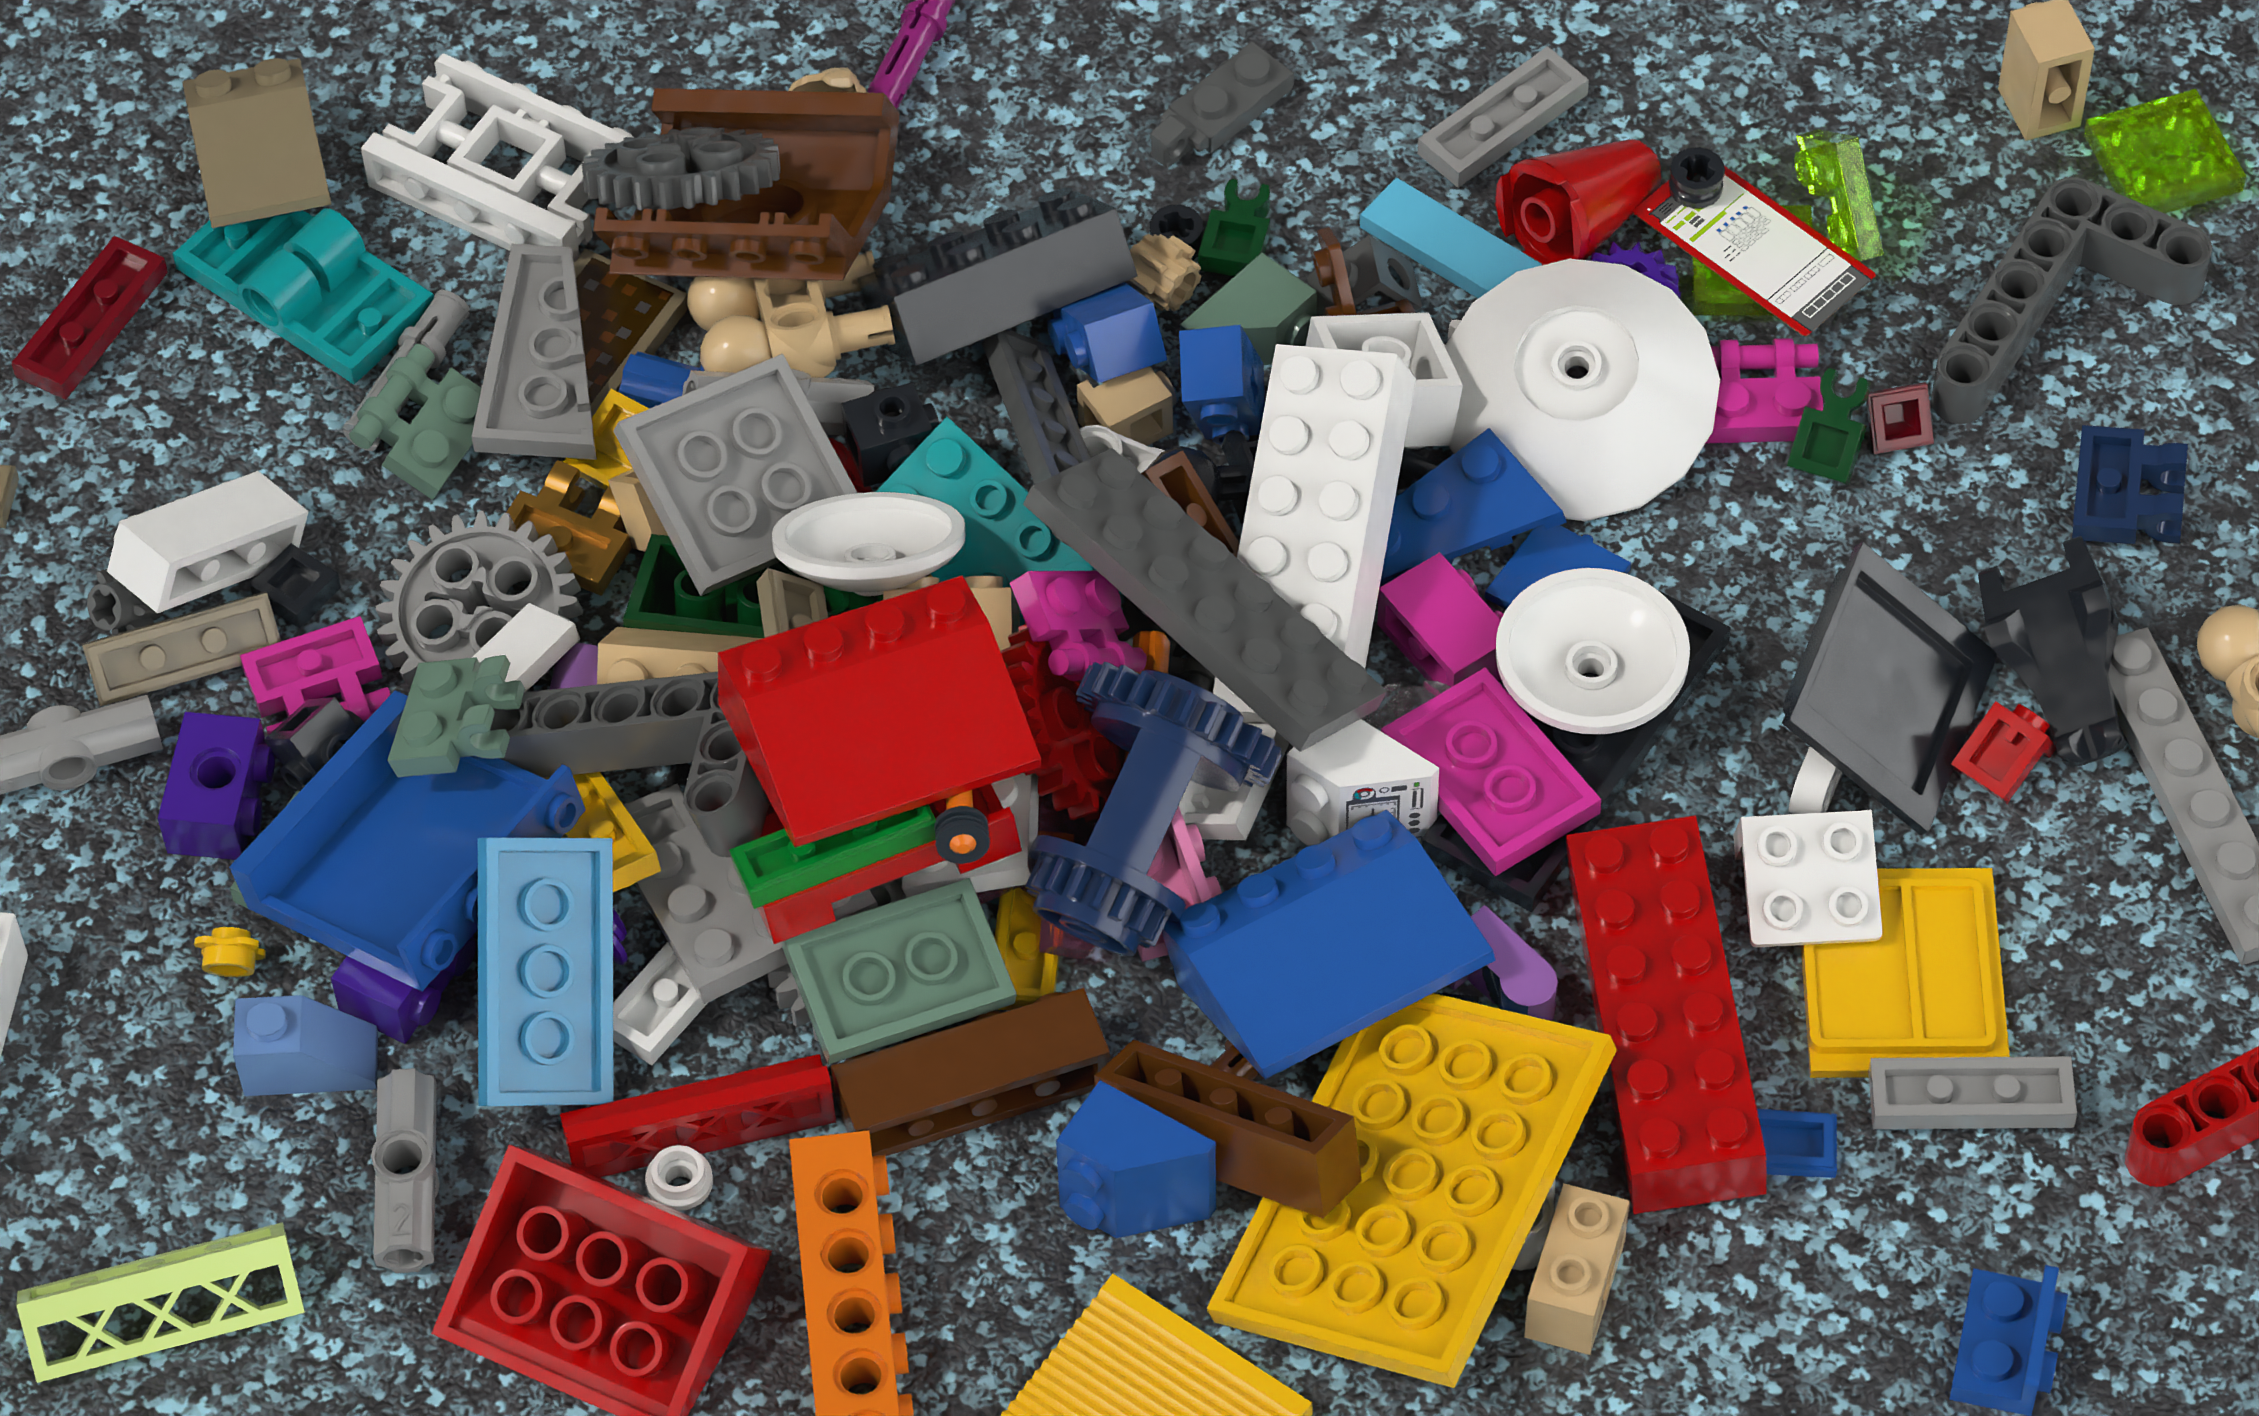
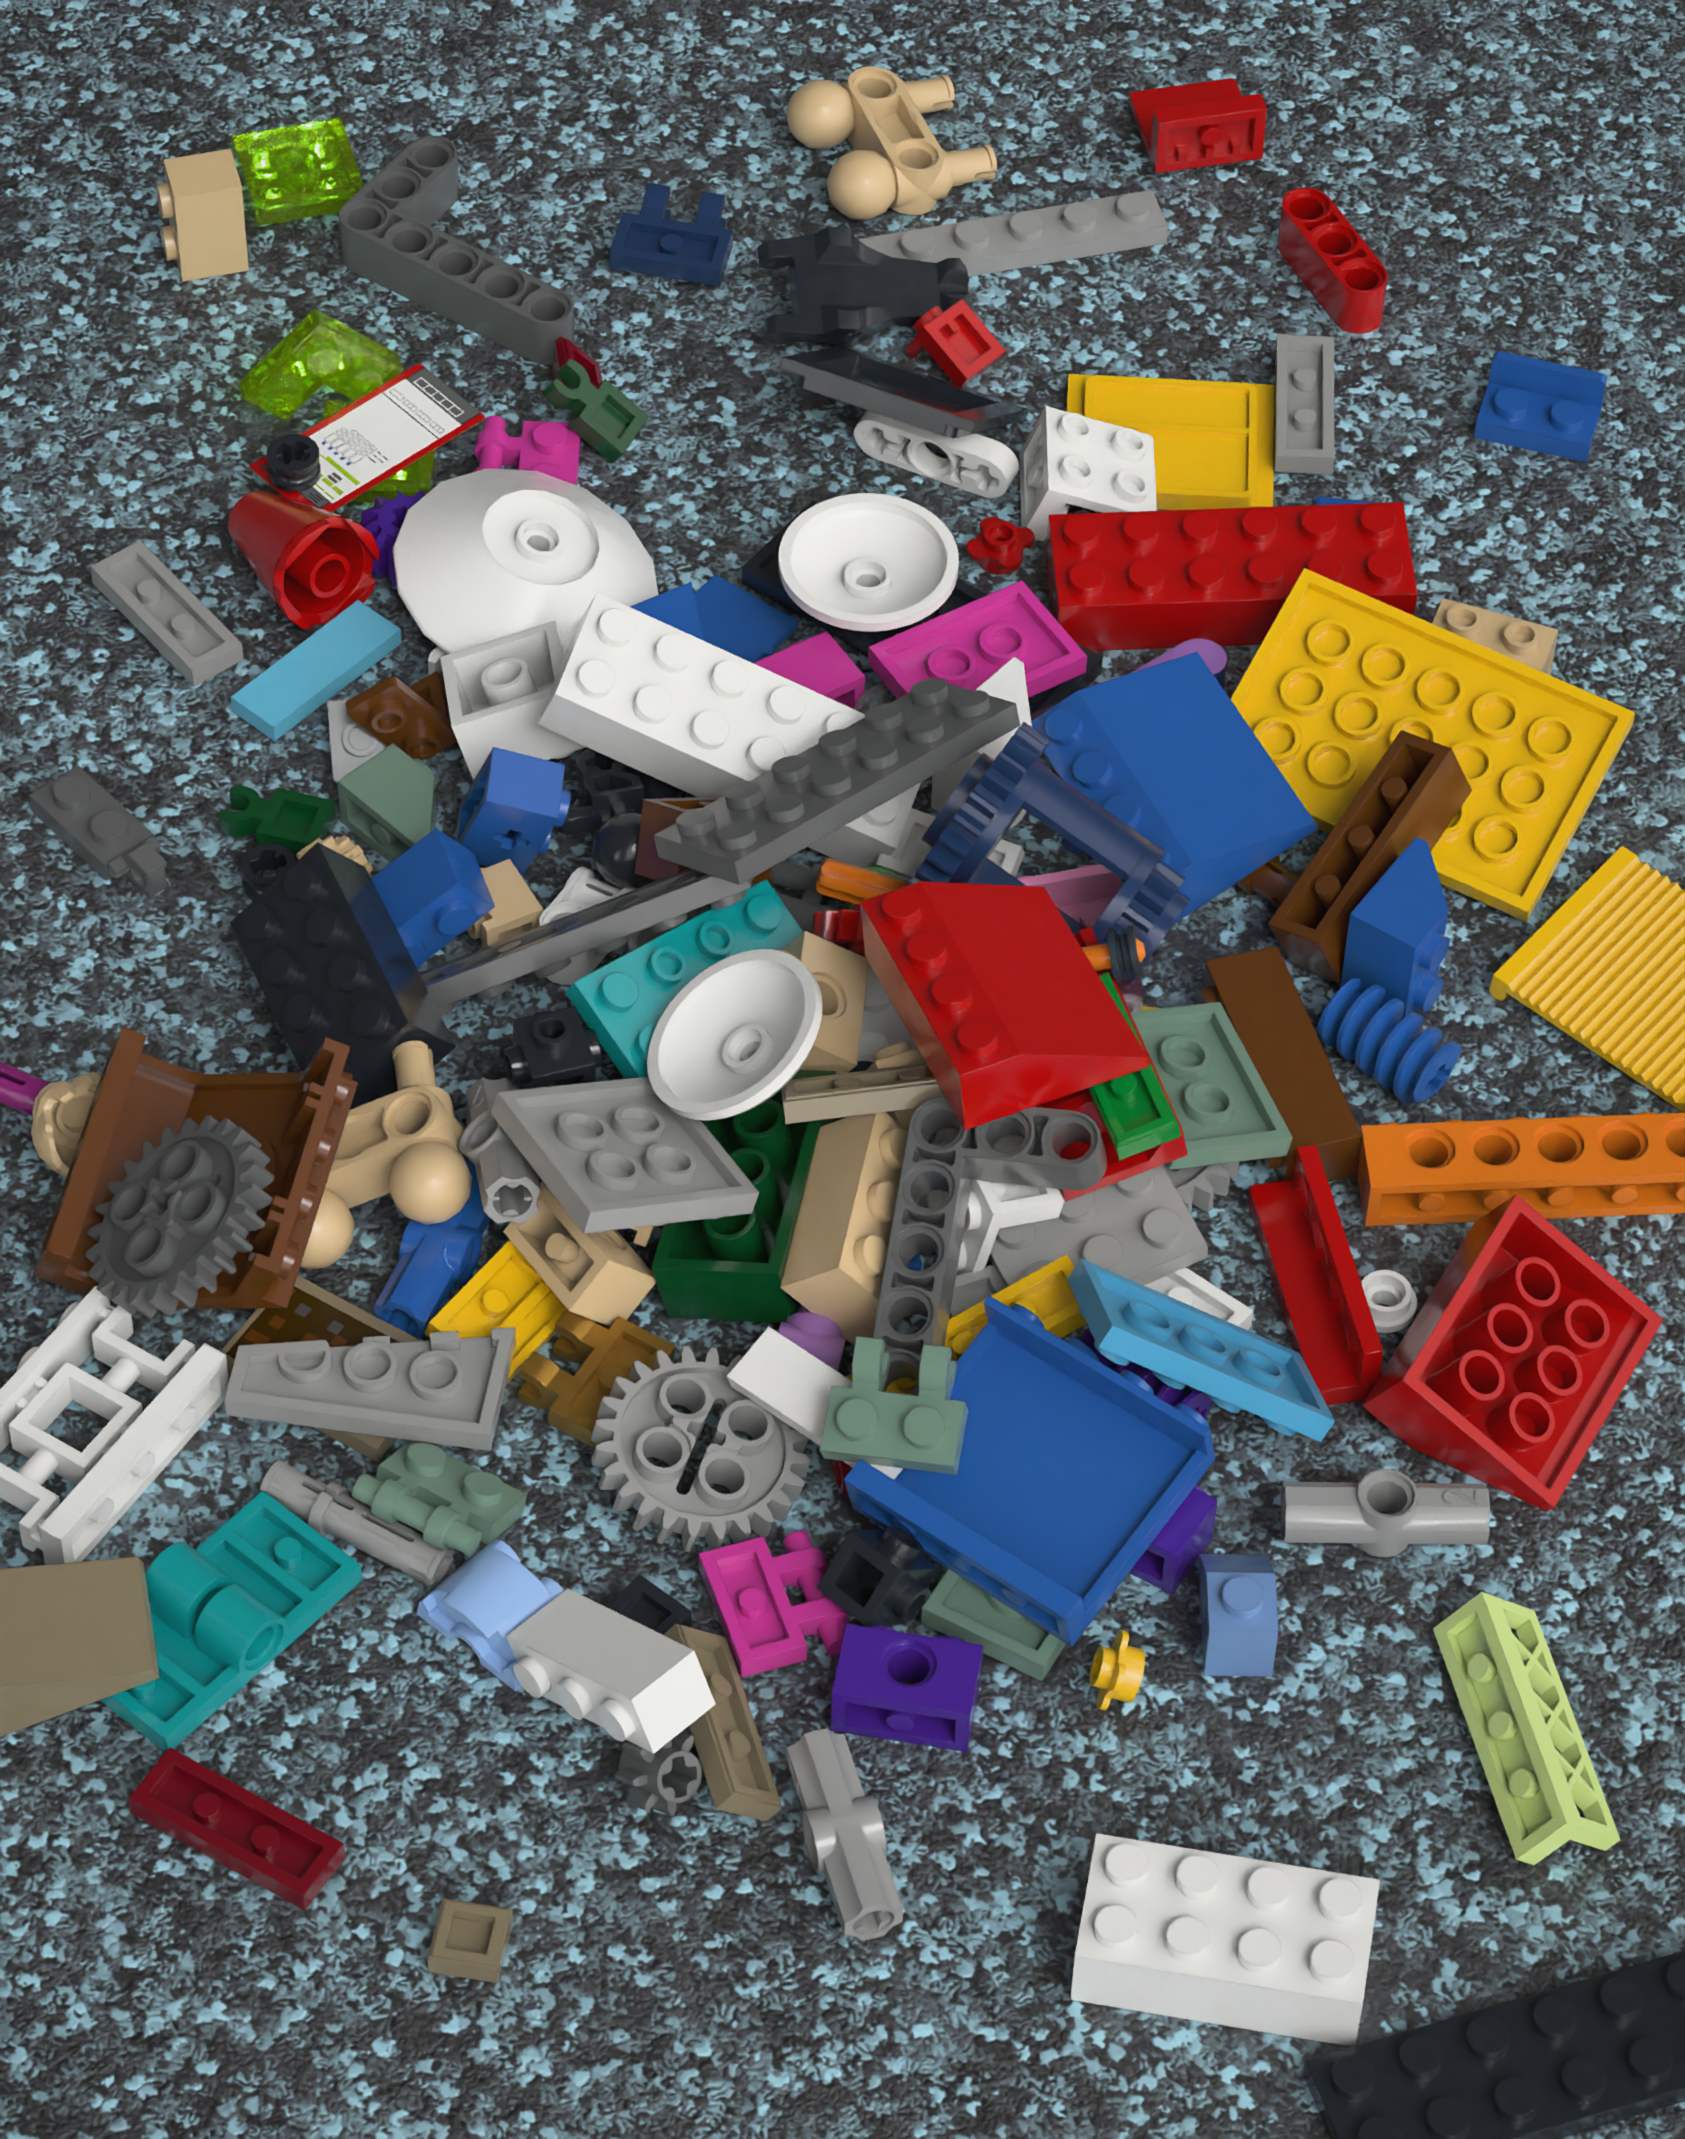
camera: 90 degrees left, 5 degrees down
dark pink plate [1010,570,1147,681] -> none
none -> light blue cylinder [416,1539,564,1692]
none -> red plate [966,517,1035,575]
none -> blue piece [1318,978,1462,1104]

